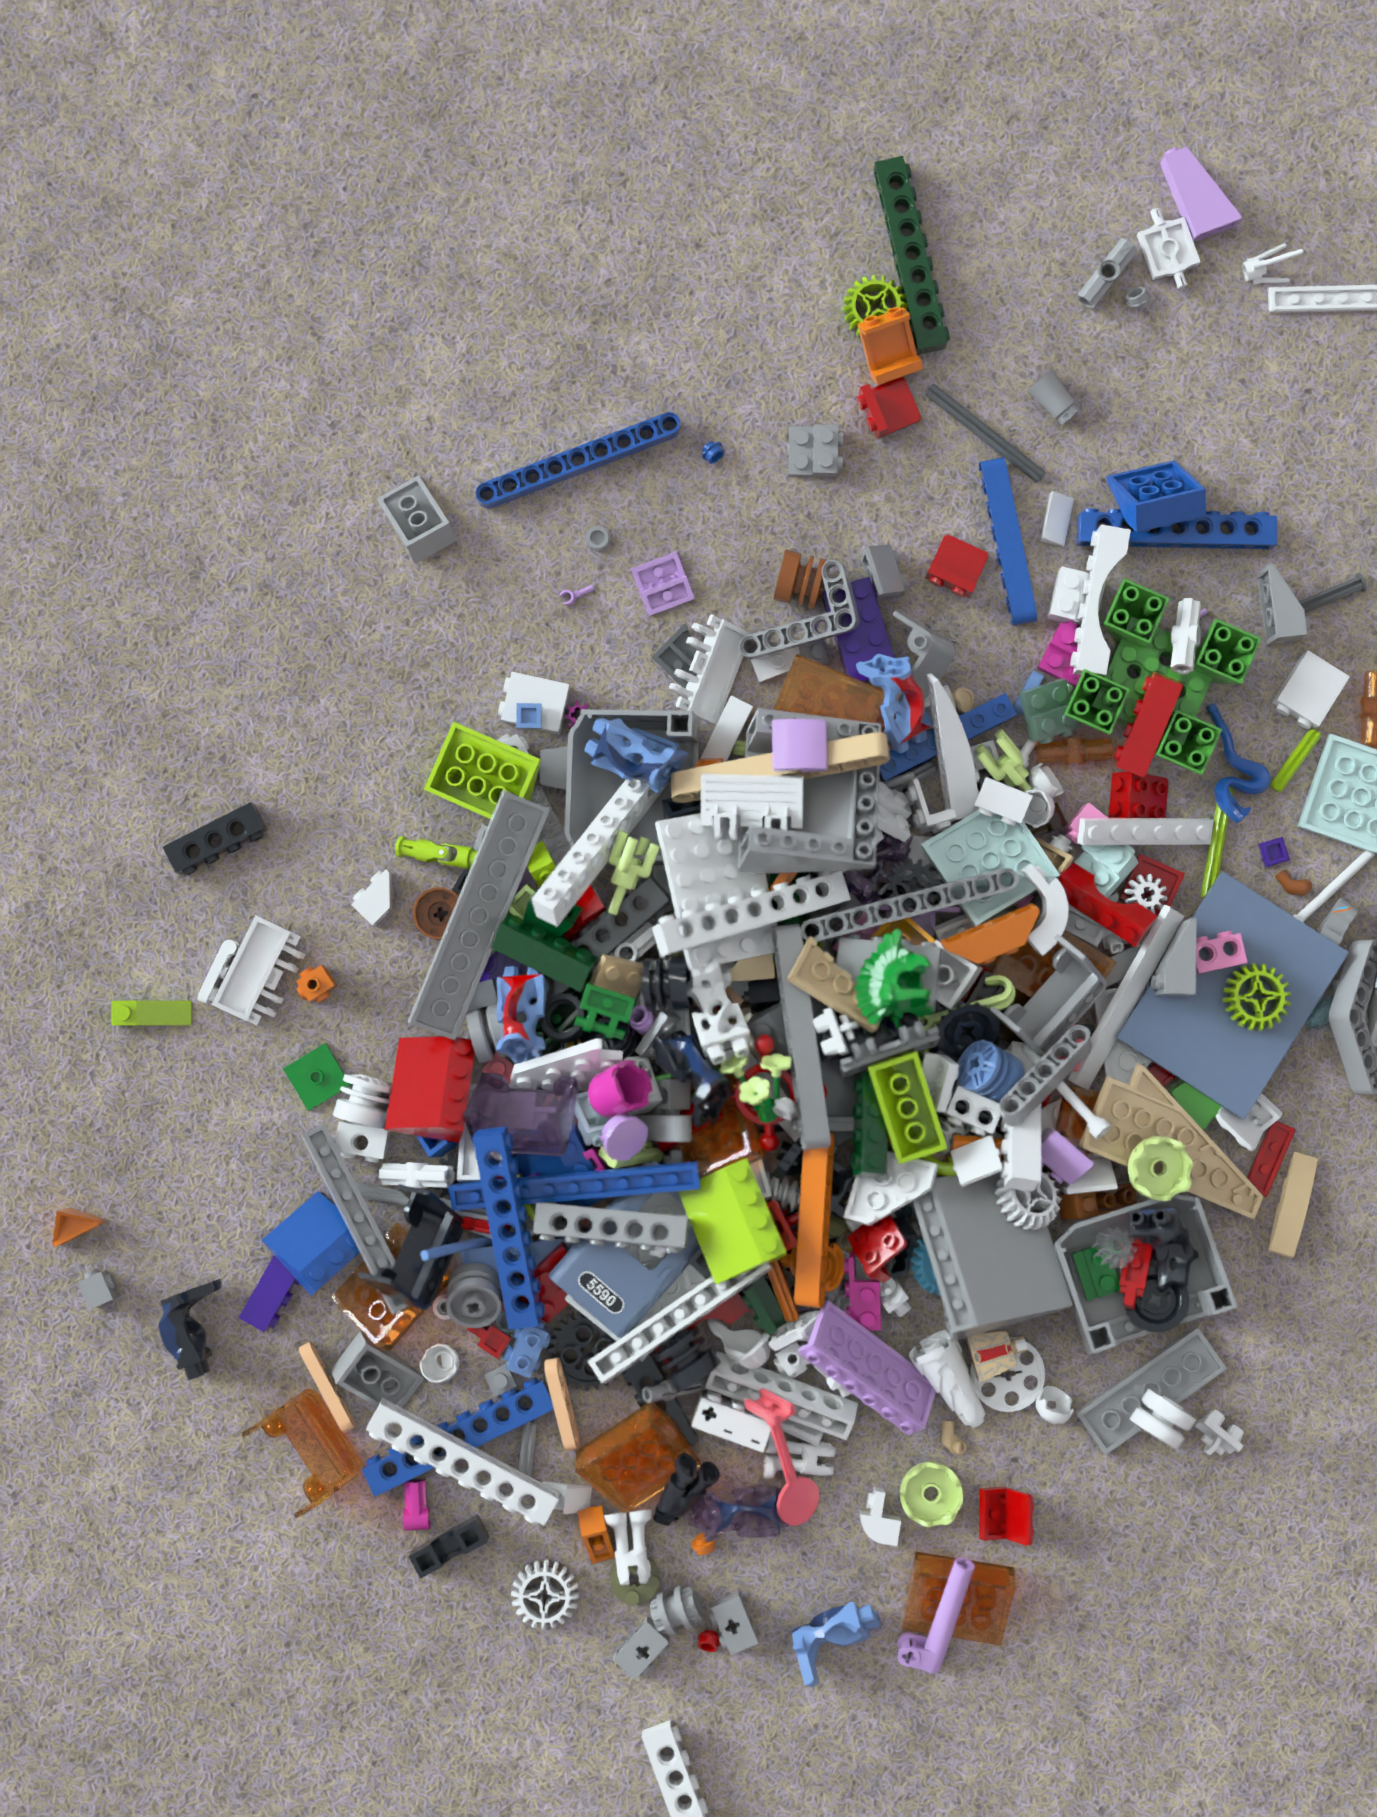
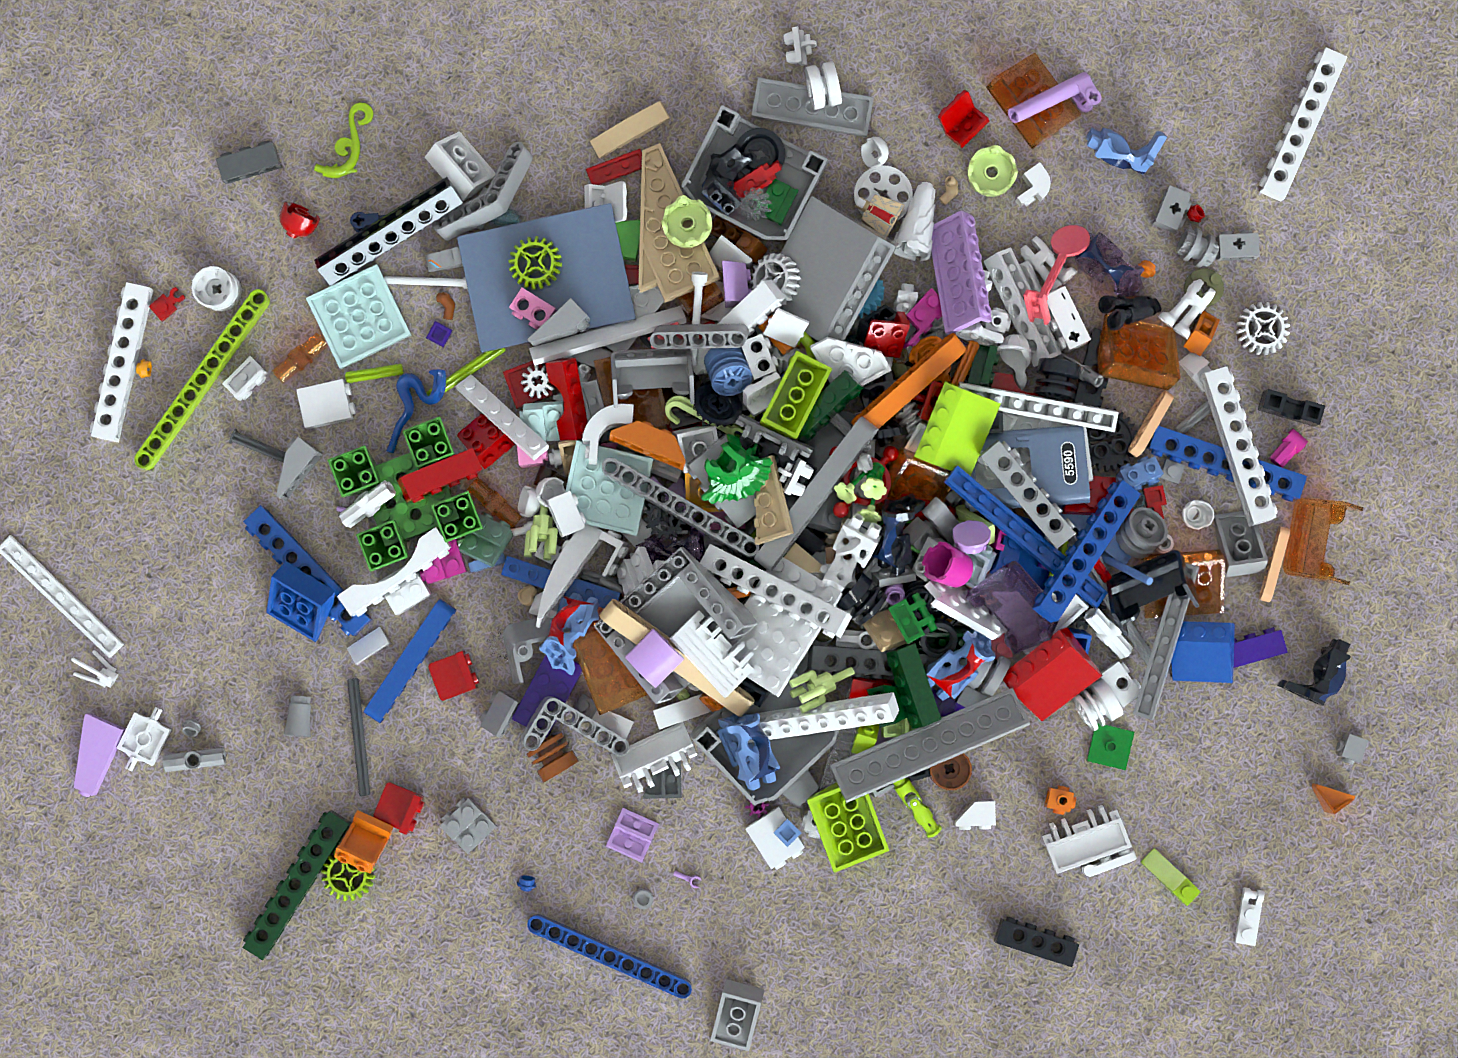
camera: 140 degrees left, 0 degrees up
none -> white plate [1234,887,1264,946]

